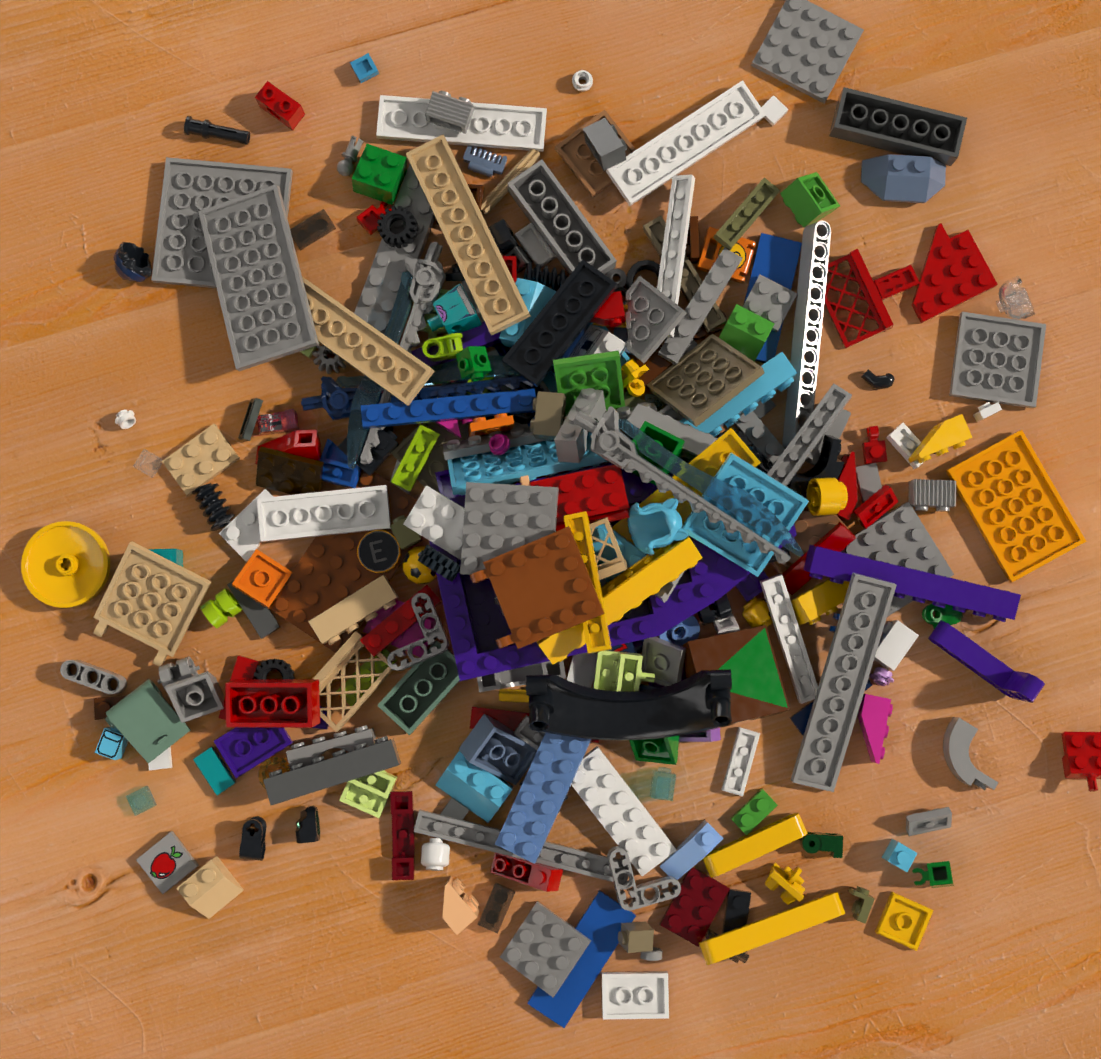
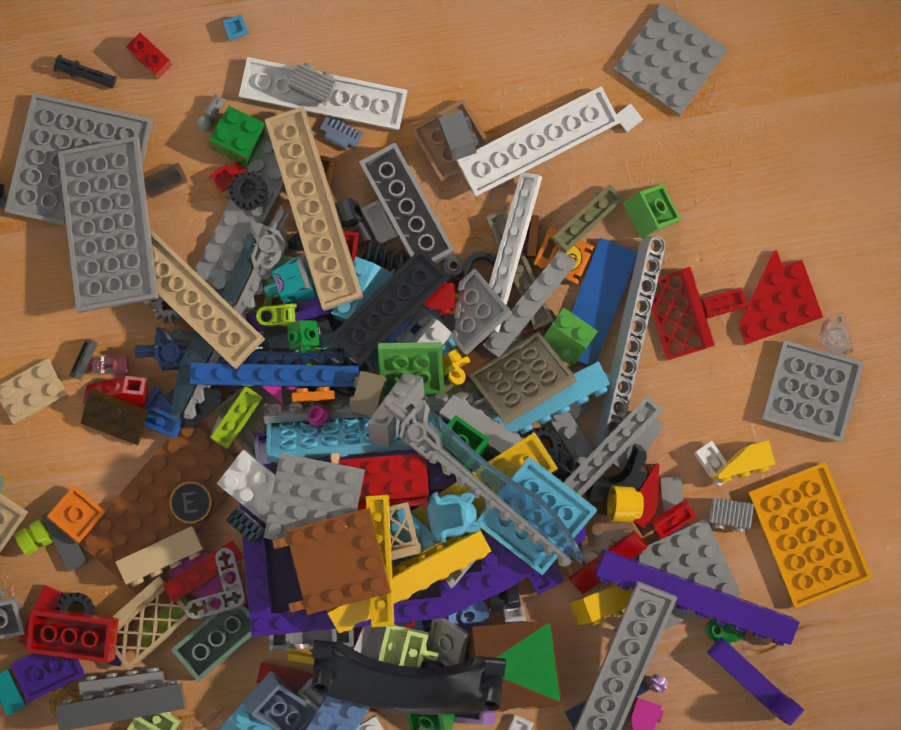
camera: 10 degrees right, 0 degrees up
black piece [192,483,235,531] -> none
white wing [219,489,274,562] -> none
white plate [257,485,391,542] -> none
olive brick [390,515,423,551] -> none
yellow piece [403,546,437,584] -> none
tan axle [481,149,540,215] -> none
white plate [572,70,593,92] -> none
yellow head [742,597,773,628] -> none
light grey plate [743,275,797,332] -> none
white plate [760,574,818,704] -> none
dark grey brick [829,87,967,166] -> none
sand blue wedge [861,154,946,203] -> none
black arm [861,369,895,389] -> none
red plate [862,426,888,464] -> none
white brick [874,620,919,671] -> none
white plate [973,402,1002,422] -> none

